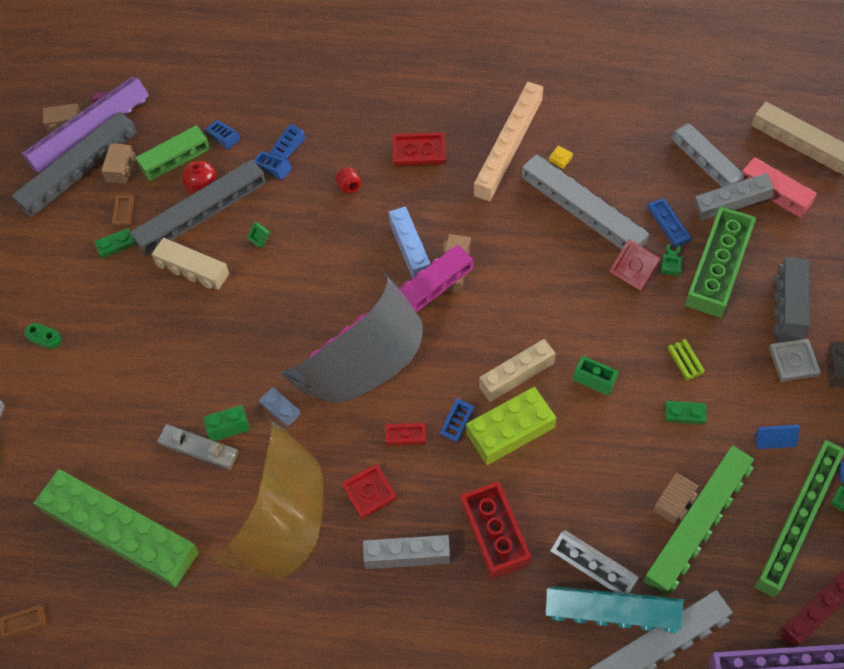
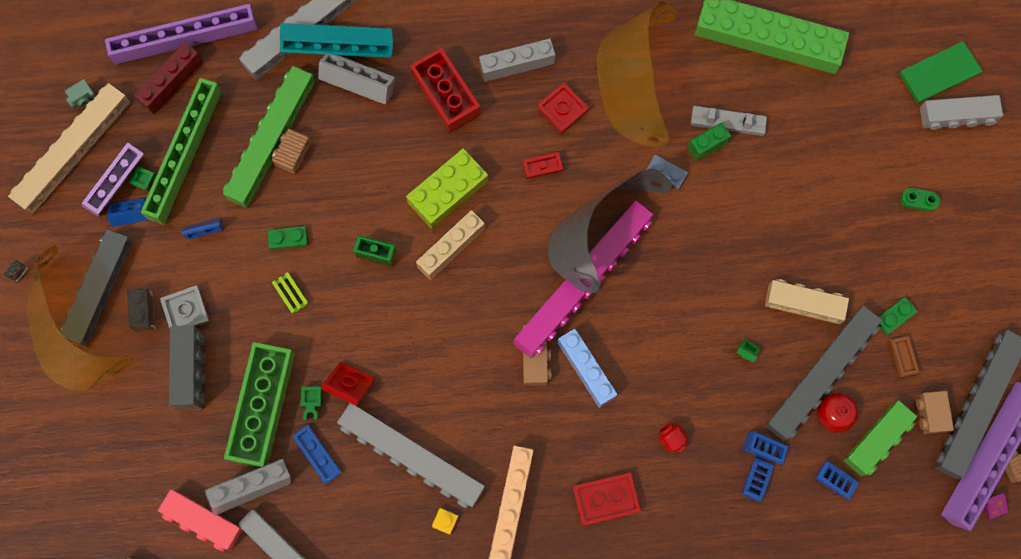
camera: 165 degrees right, 15 degrees up
blue slope [439,398,475,443] -> none

